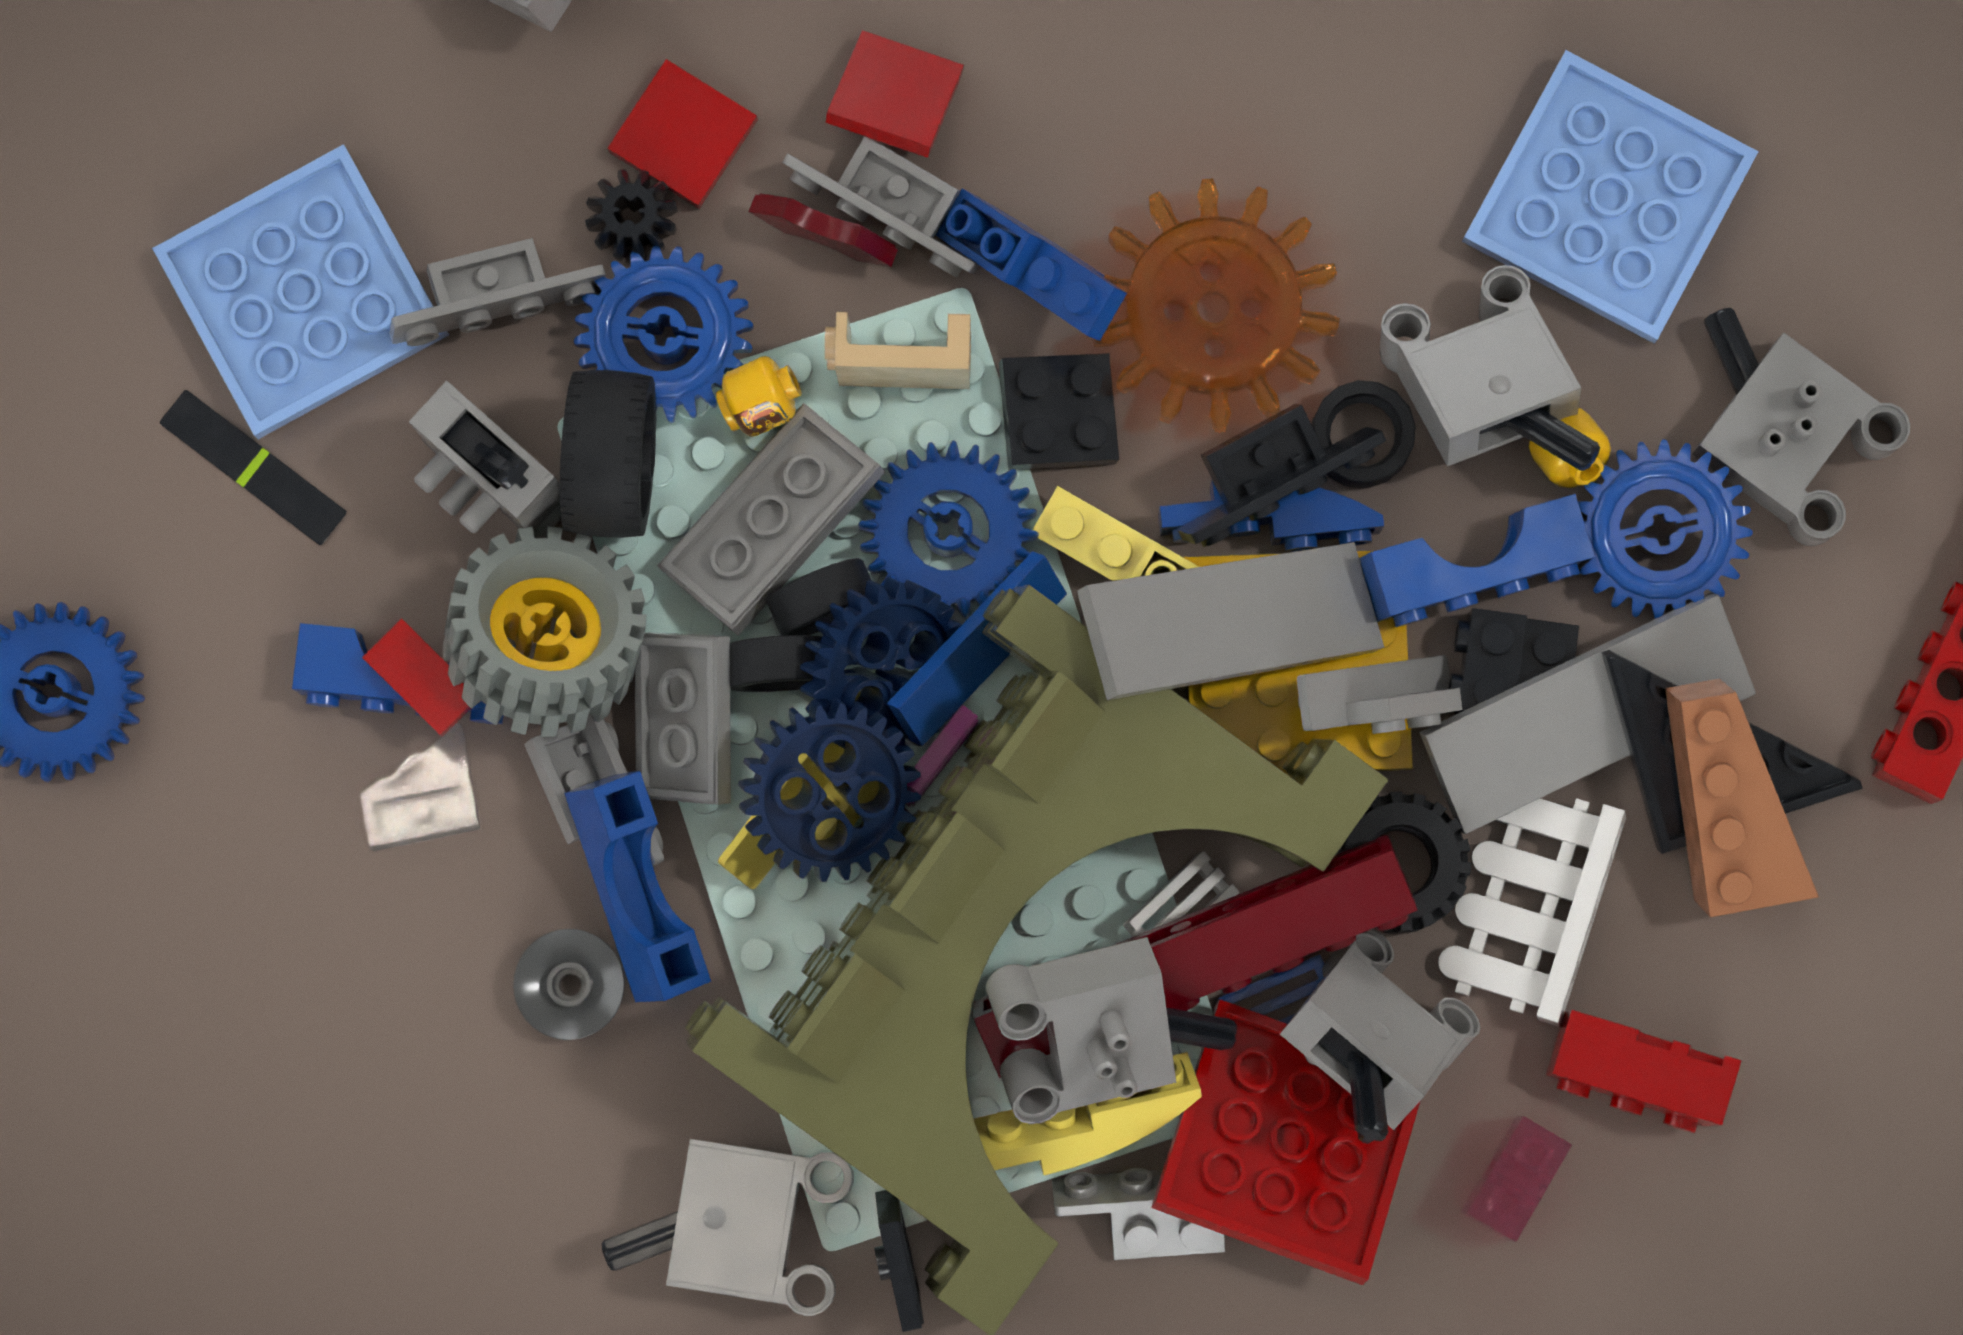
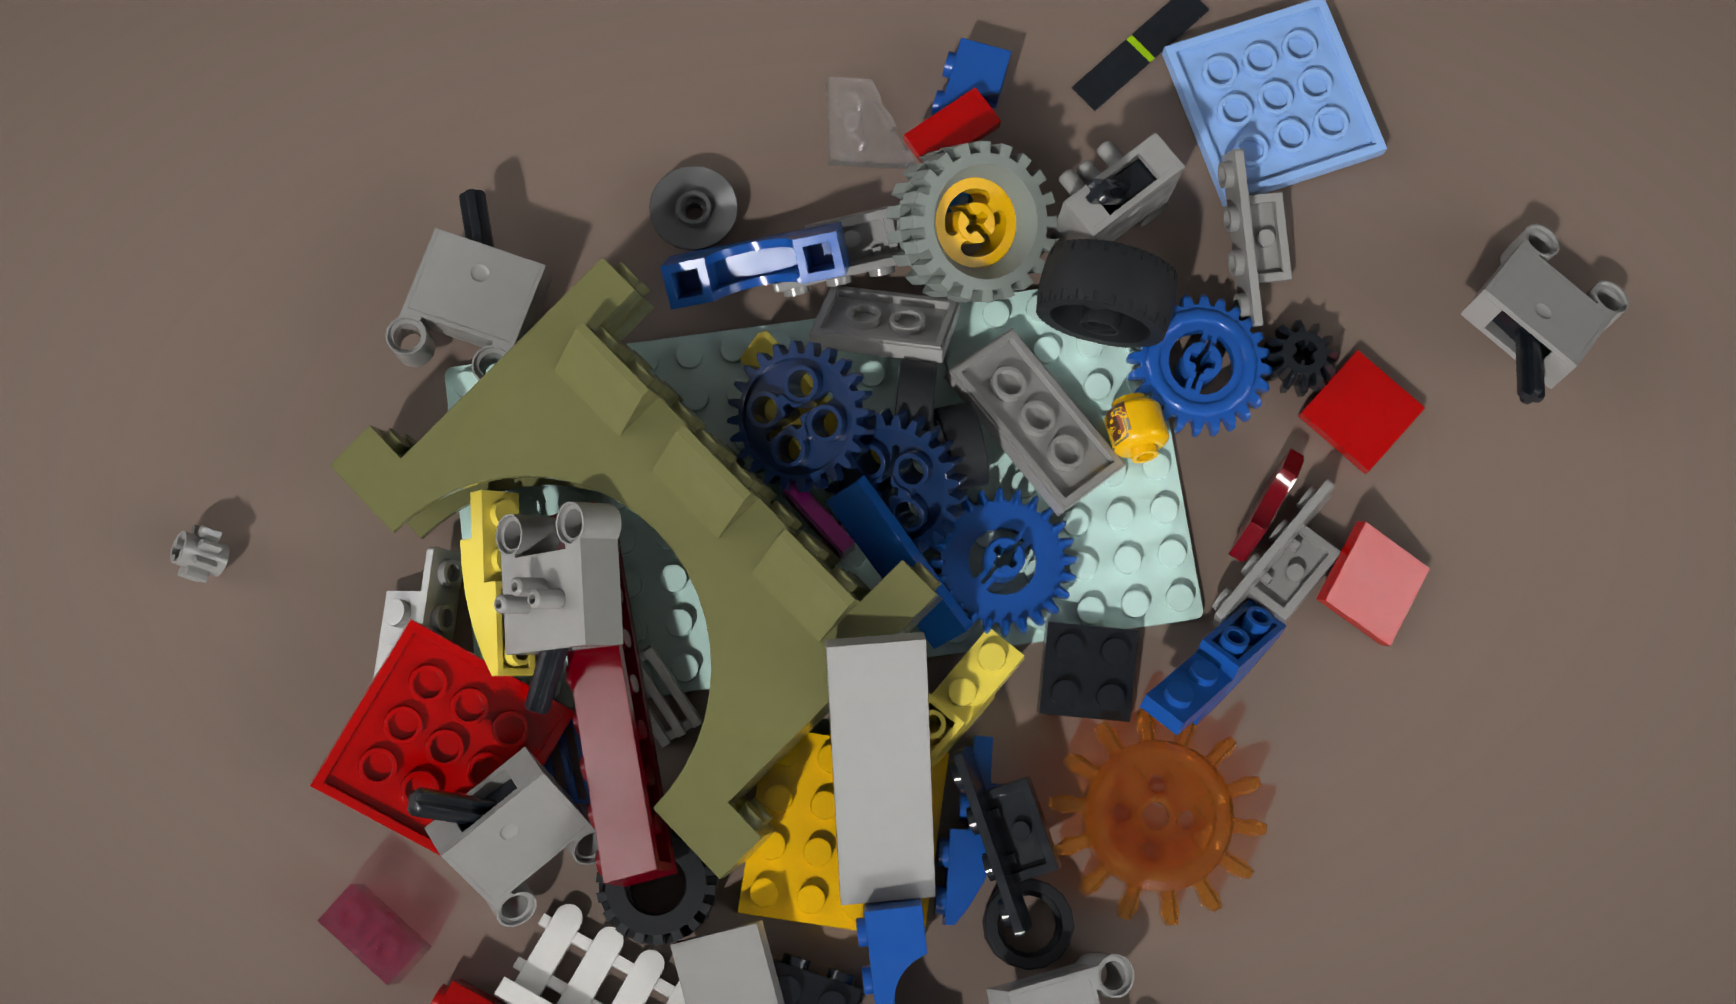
camera: 90 degrees right, 5 degrees down
tan panel [825,312,971,389] -> none
black plate [874,1190,924,1332] -> none
light grey bracket [1297,655,1462,734] -> none

